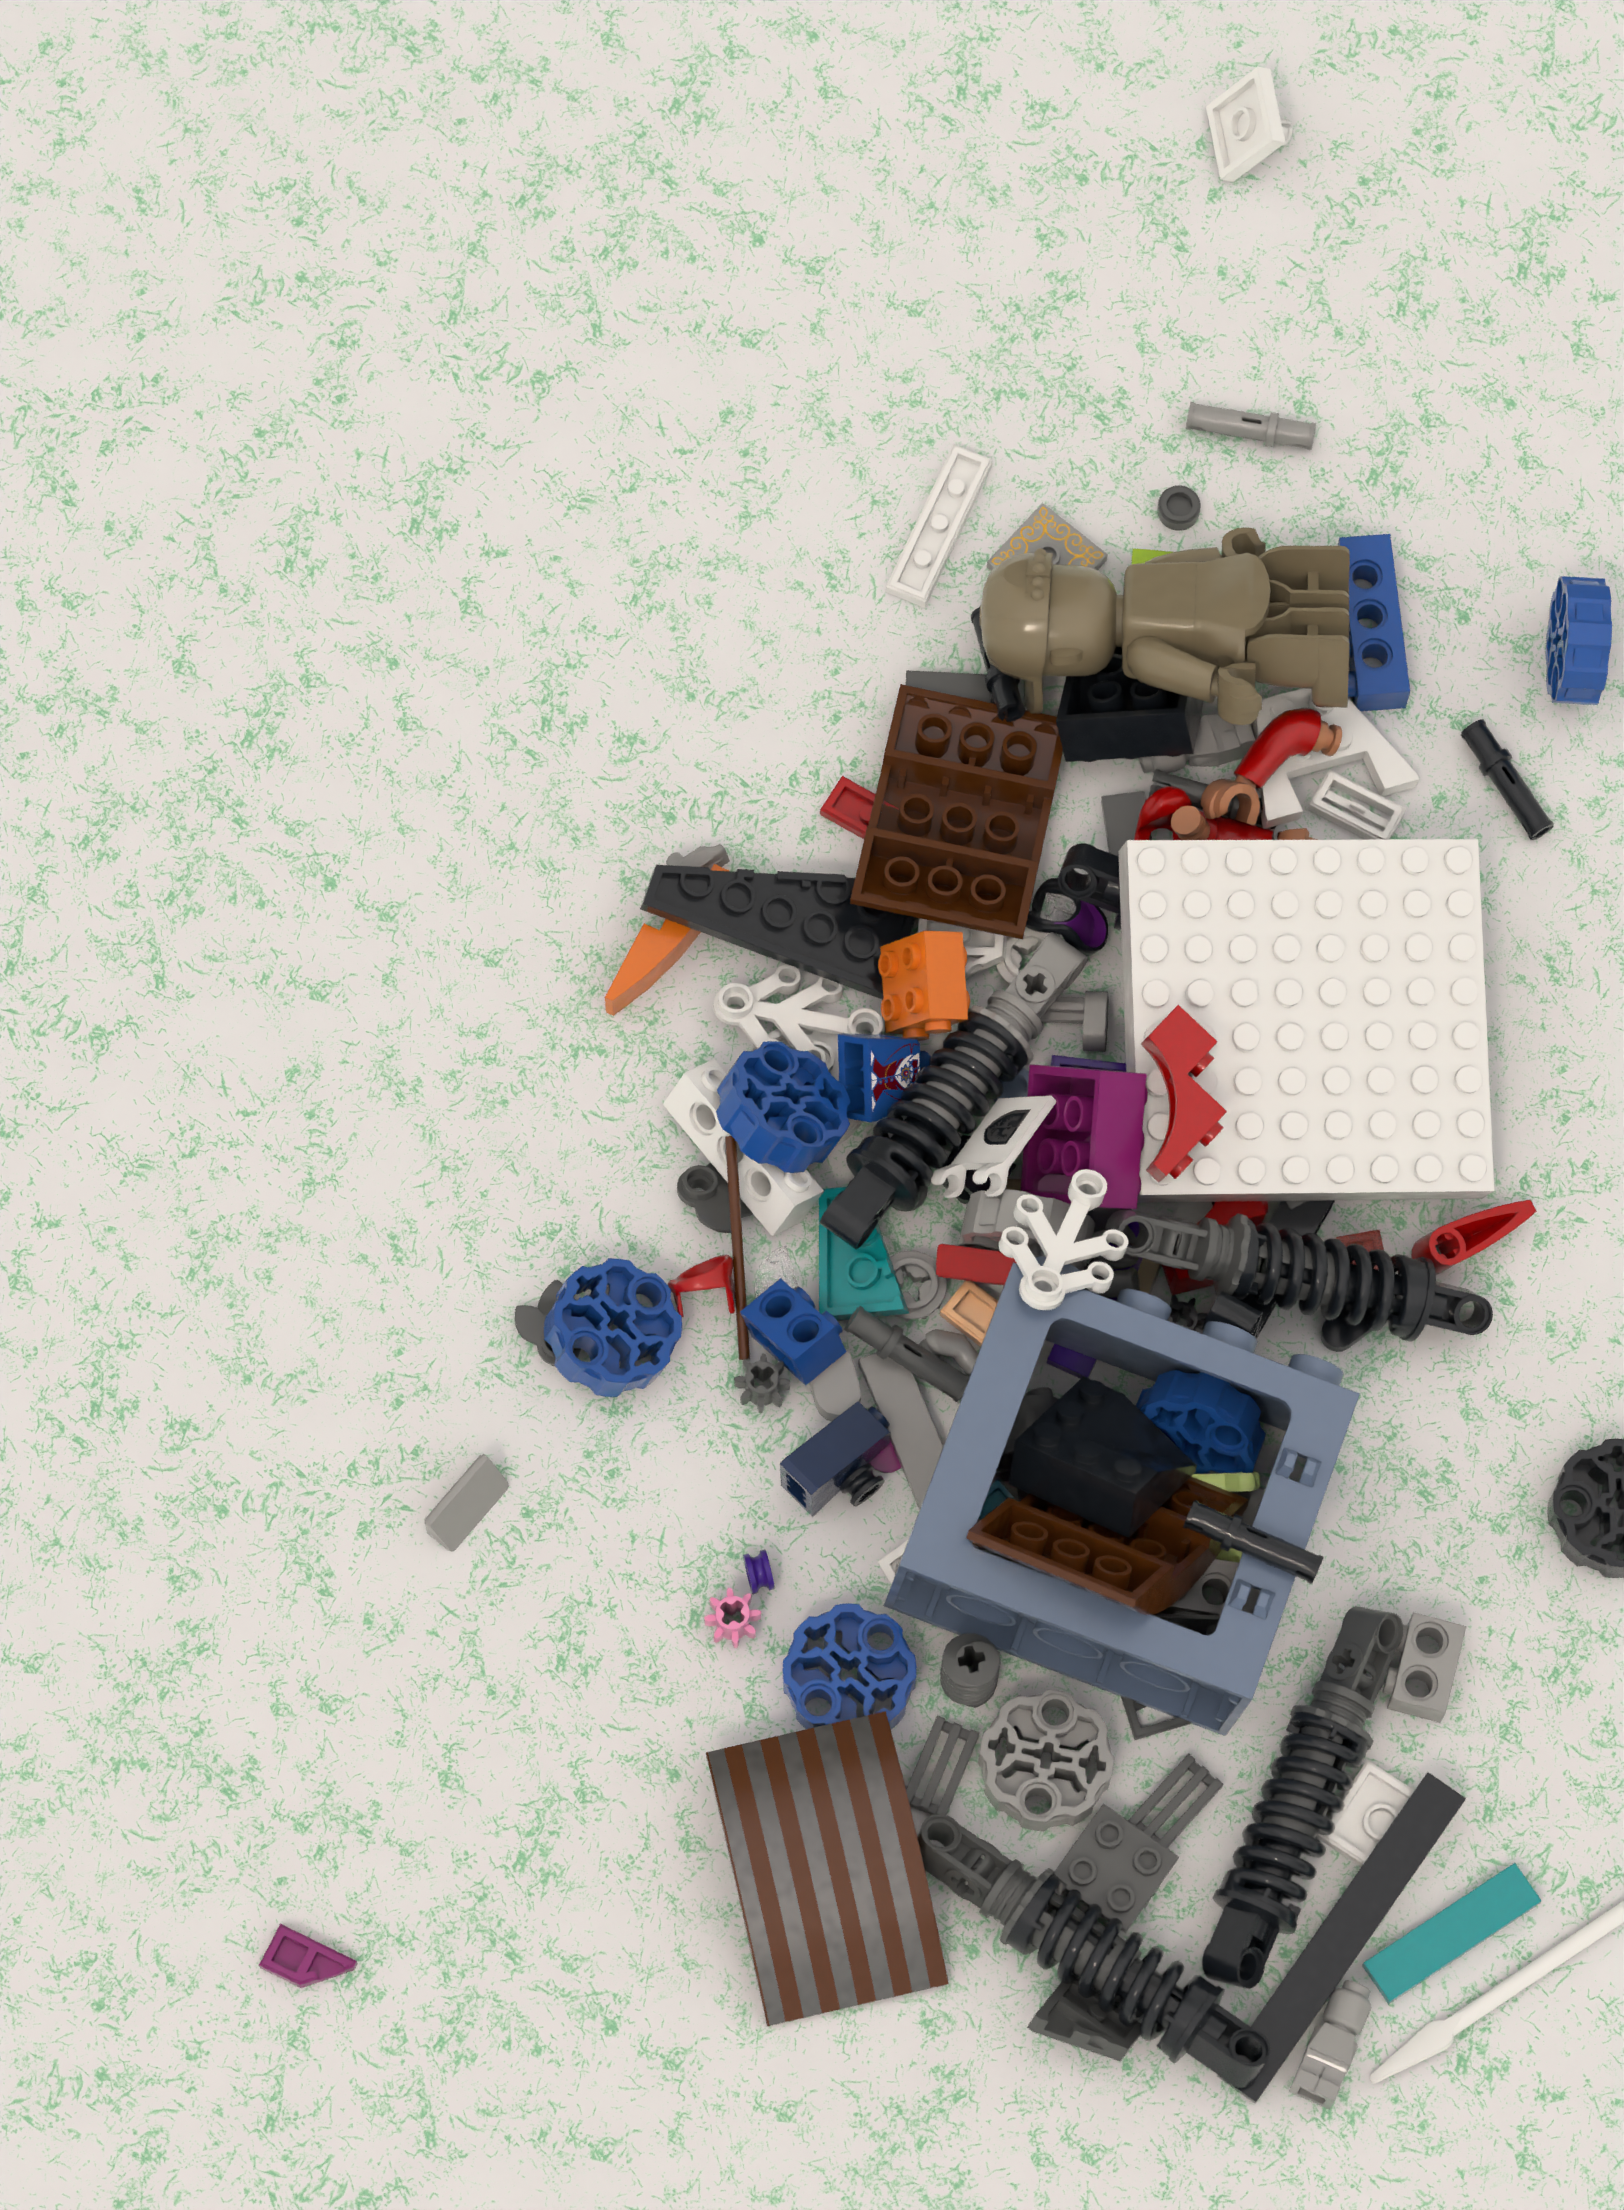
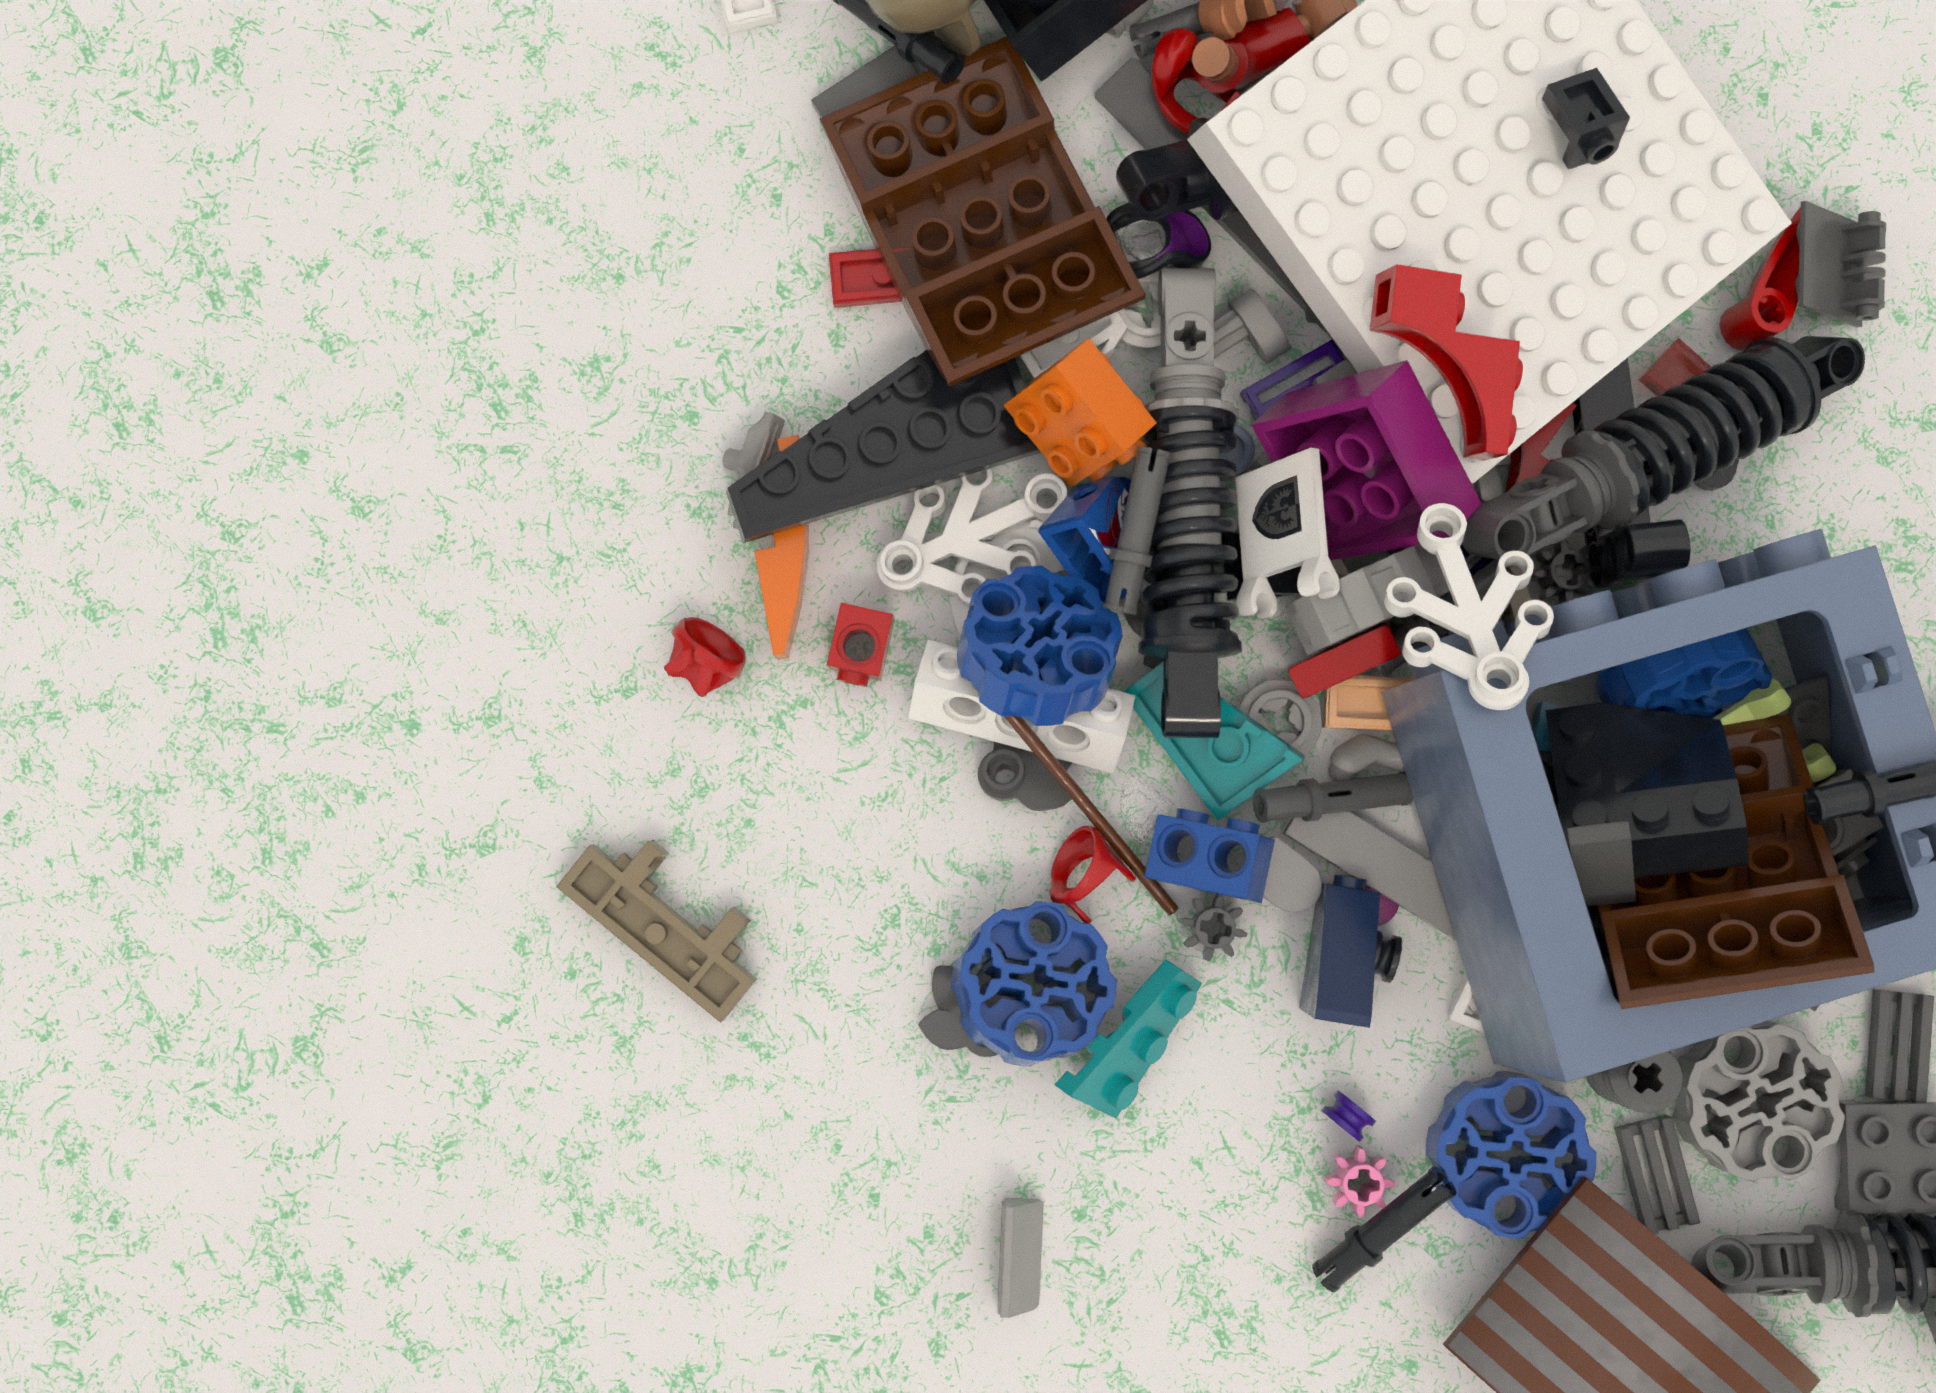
camera: 30 degrees left, 15 degrees up
none -> dark tan hinge [556,840,757,1023]
none -> red piece [664,617,746,697]
none -> red brick [826,602,895,687]
none -> teal wing [1055,959,1202,1118]
none -> dark grey pin [1102,446,1172,615]
none -> black pin [1312,1166,1457,1292]
none -> black bracket [1542,68,1630,169]
none -> dark grey tile [1567,821,1636,907]
none -> dark grey hinge [1795,201,1886,328]

